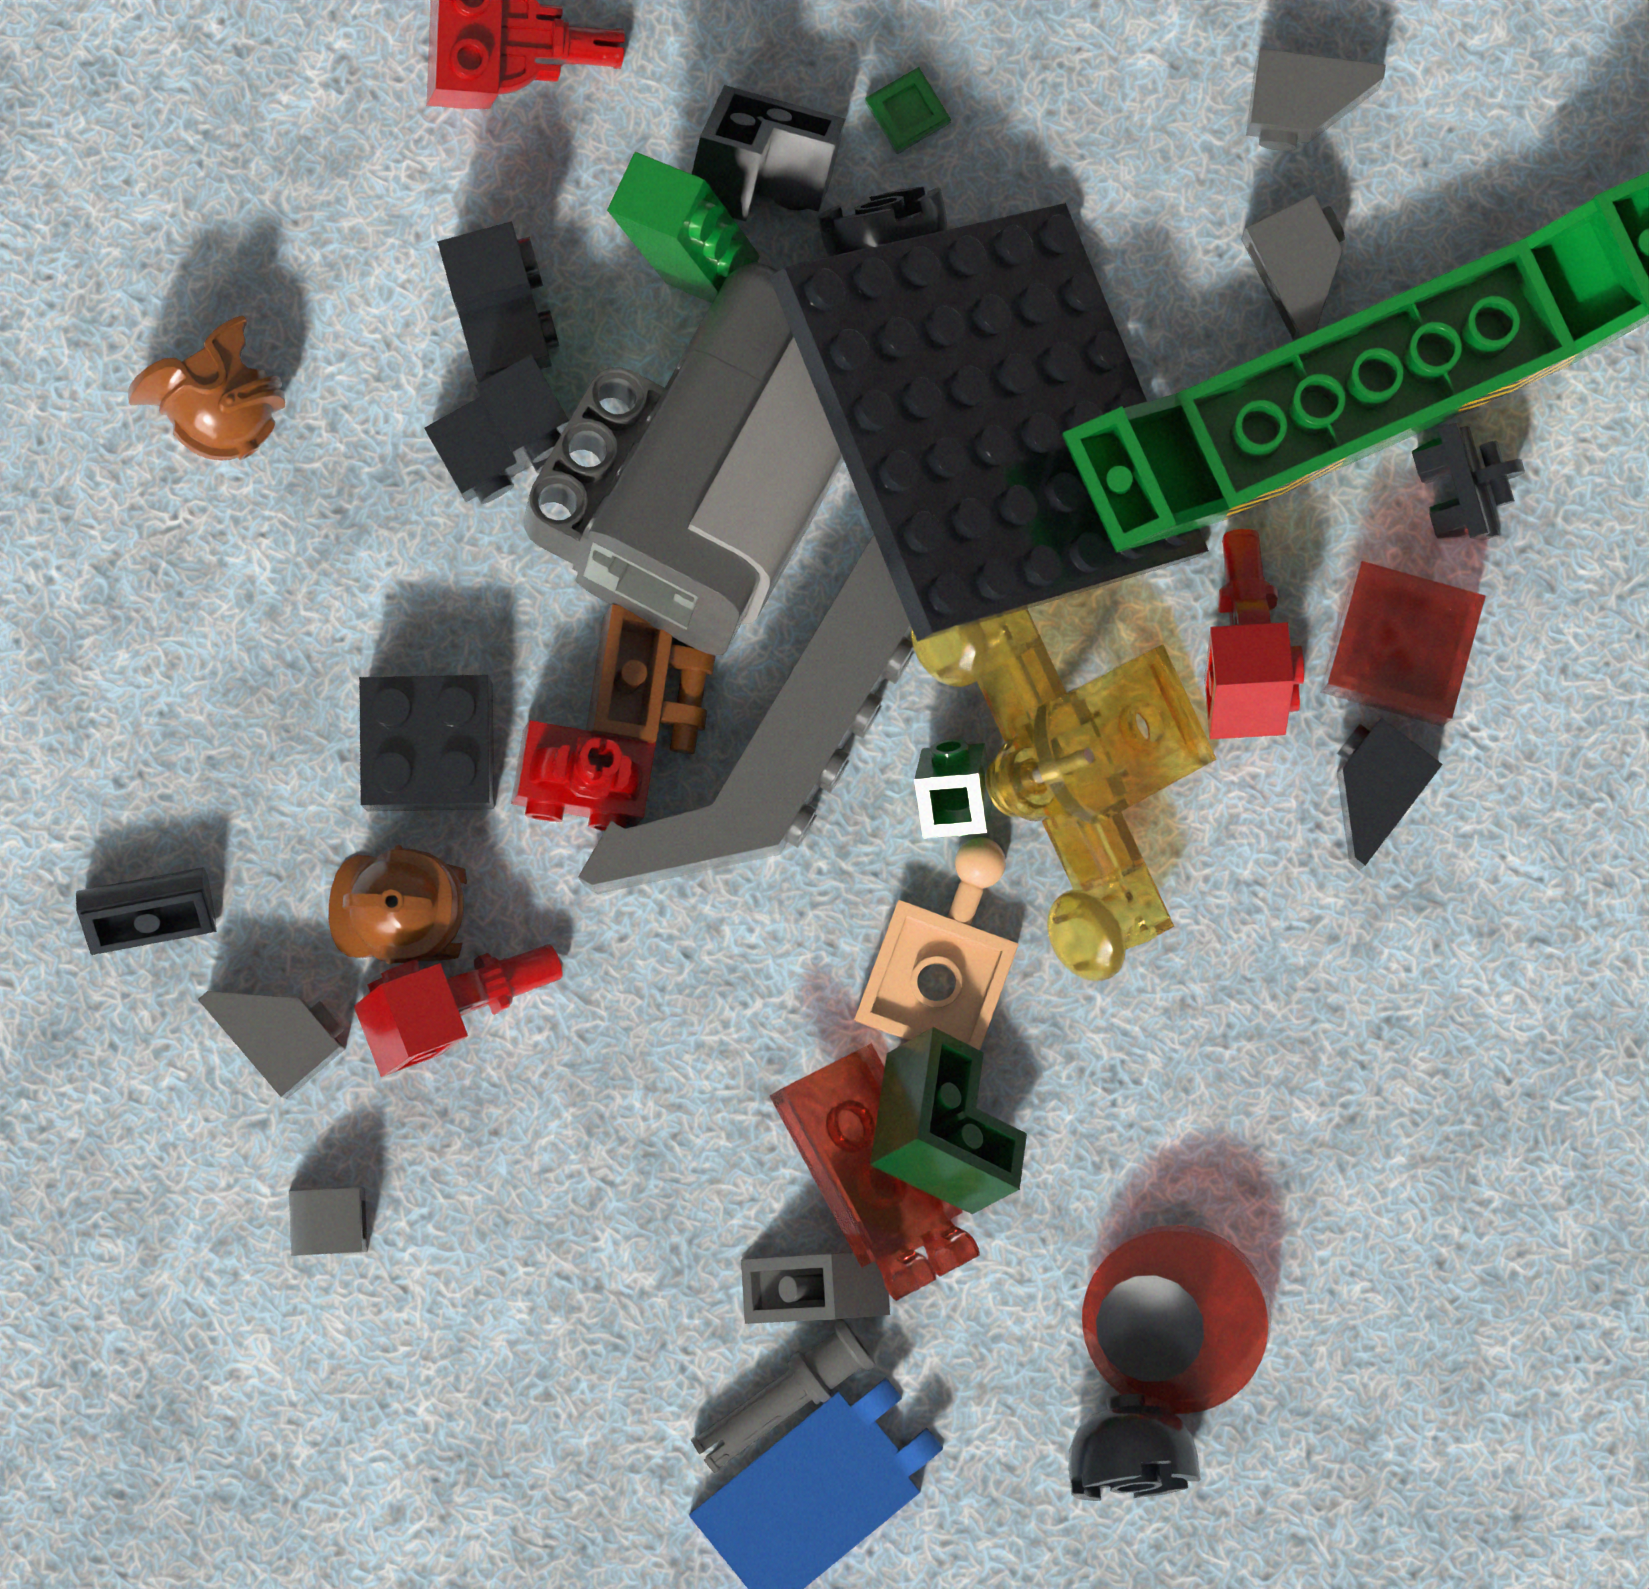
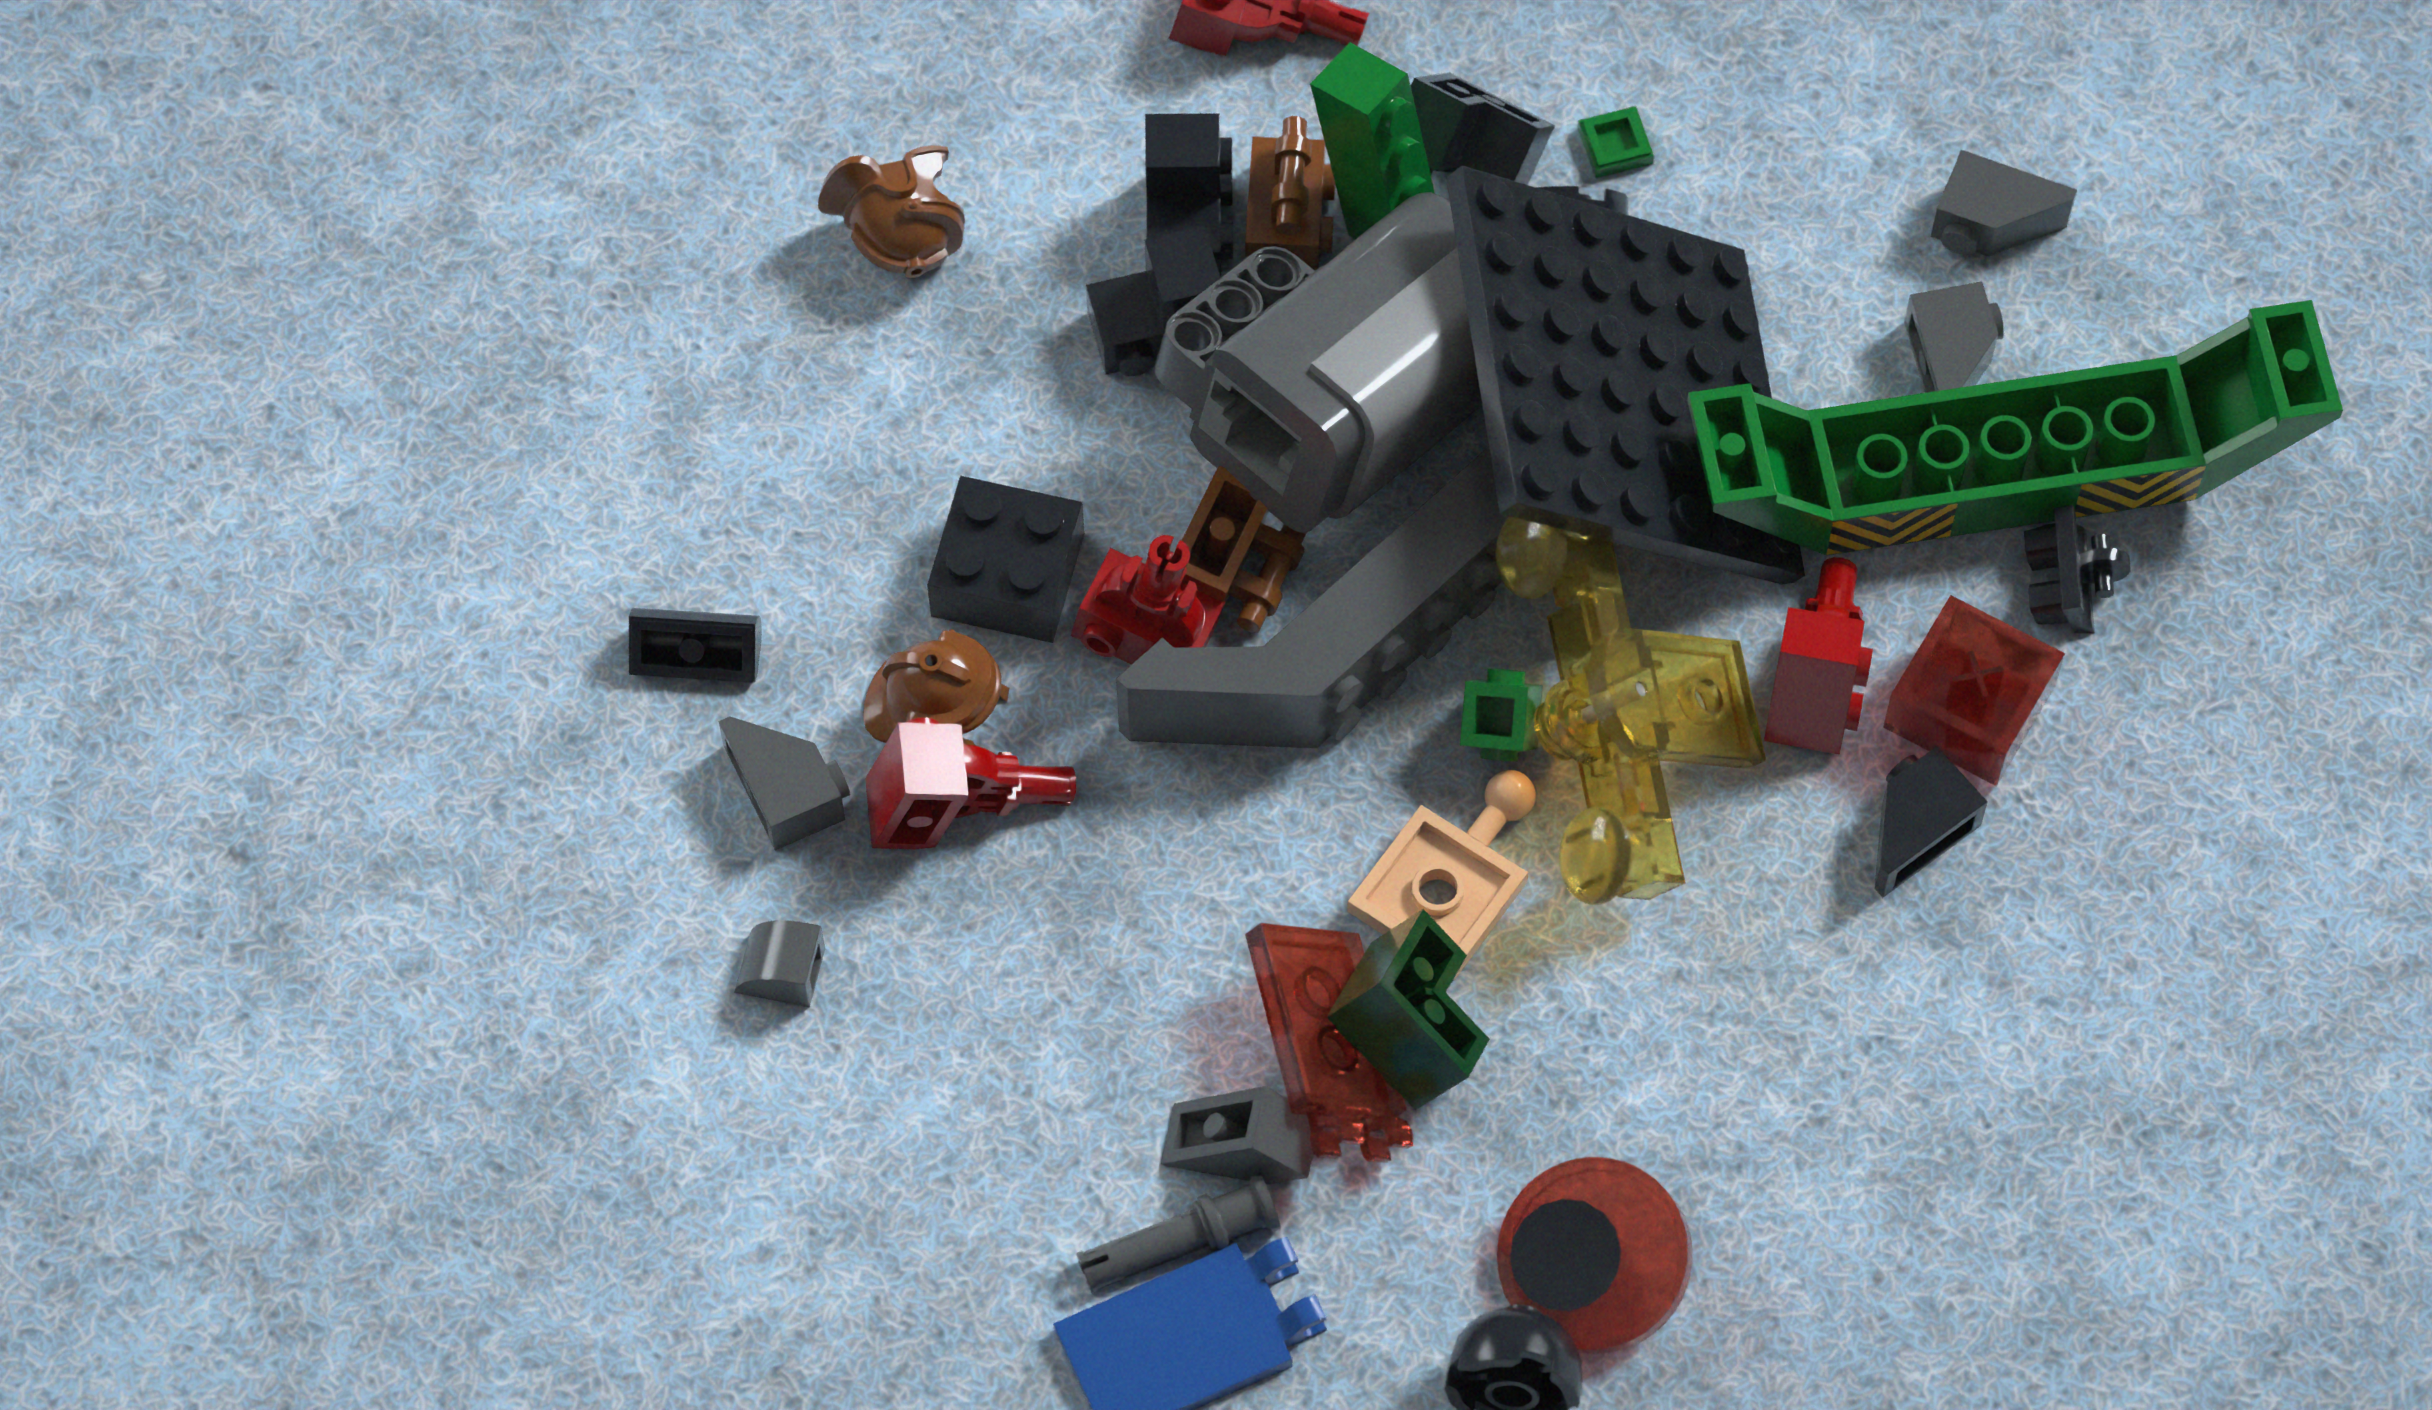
camera: 15 degrees right, 20 degrees down
none -> dark orange brick [1245,116,1336,271]

